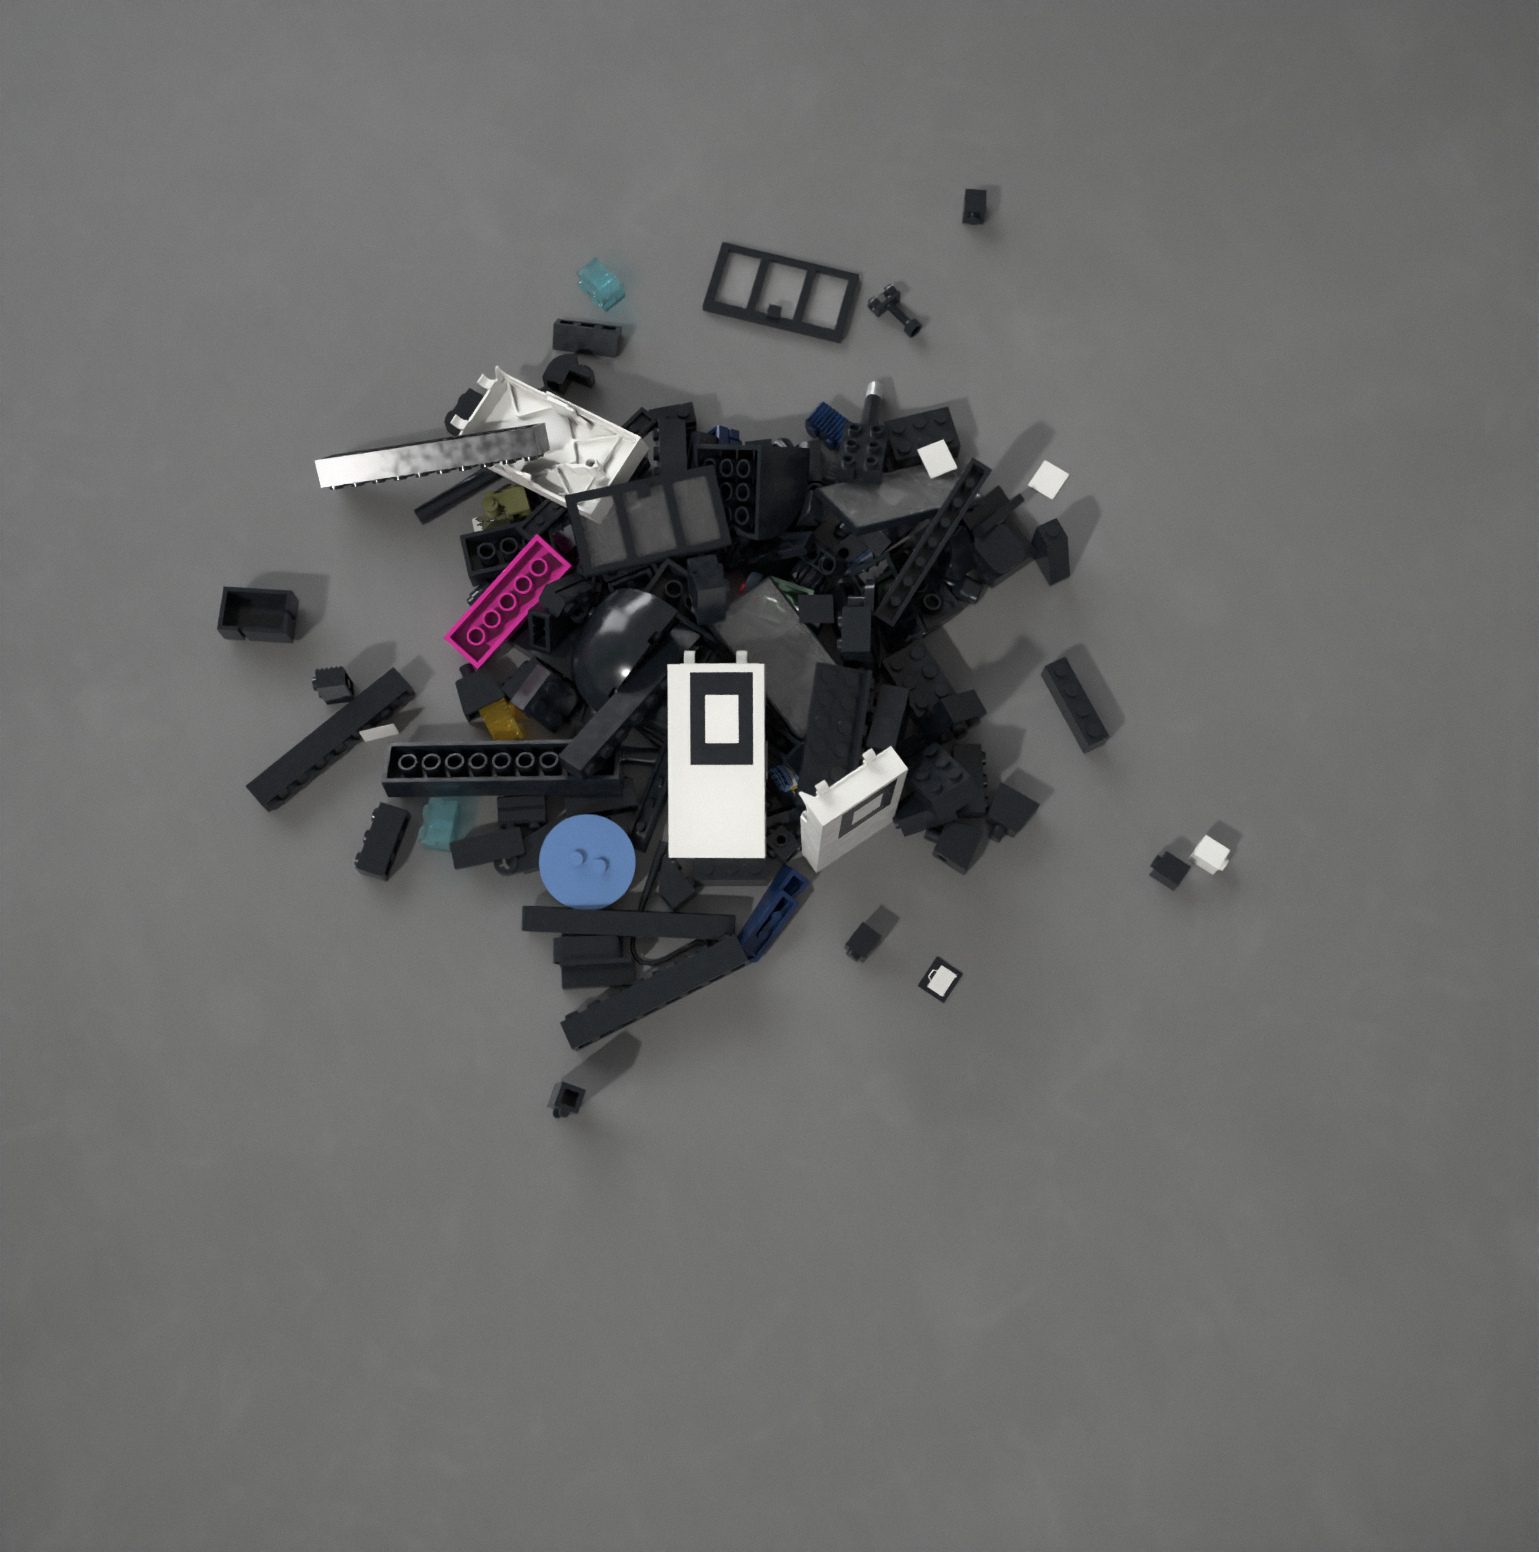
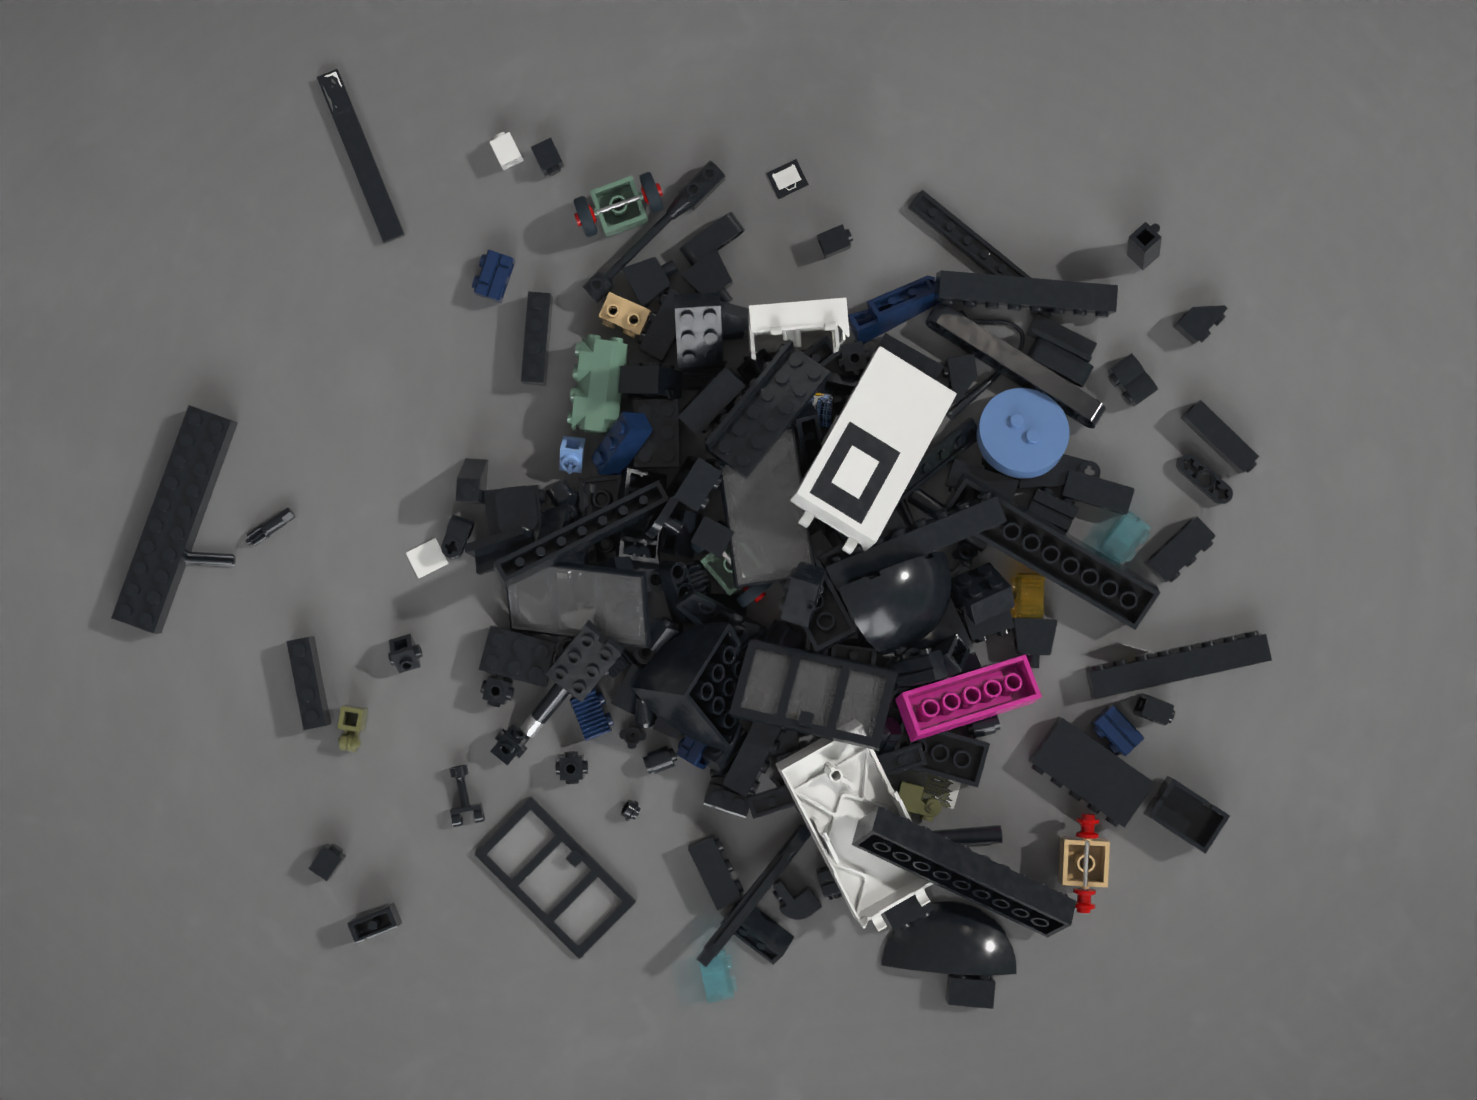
camera: 150 degrees left, 15 degrees up
white sticker [917,439,957,478] -> none
none -> black brick [111,405,238,633]
none -> black axle [185,552,236,567]
none -> black piece [245,507,296,546]
none -> black brick [286,636,331,730]
none -> black tile [317,69,405,244]
none -> olive brick [337,704,368,753]
none -> black brick [347,902,402,944]
none -> black brick [388,634,423,673]
none -> black piece [441,514,475,559]
none -> dark blue brick [472,250,516,303]
none -> black brick [480,674,514,707]
none -> black brick [490,724,530,766]
none -> black brick [555,751,588,784]
none -> light blue brick [559,436,586,474]
none -> sand green brick [567,334,628,435]
none -> brick [573,172,664,238]
none -> black bar [582,160,725,303]
none -> dark blue brick [591,412,653,475]
none -> tan brick [598,292,651,339]
none -> black plate [619,722,646,749]
none -> black plate [621,799,641,821]
none -> black brick [642,745,678,774]
none -> black beam [679,212,745,266]
none -> black brick [688,835,744,911]
none -> black piece [696,824,811,967]
none -> black brick [881,901,1017,975]
none -> black tile [908,190,1052,318]
none -> black brick [946,974,996,1009]
none -> black brick [1028,717,1155,828]
none -> tan brick [1058,813,1110,913]
none -> dark blue brick [1091,704,1144,756]
none -> black brick [1107,353,1158,407]
none -> black slope [1173,305,1228,344]
none -> black beam [1176,454,1233,504]
none -> black brick [1181,400,1259,474]

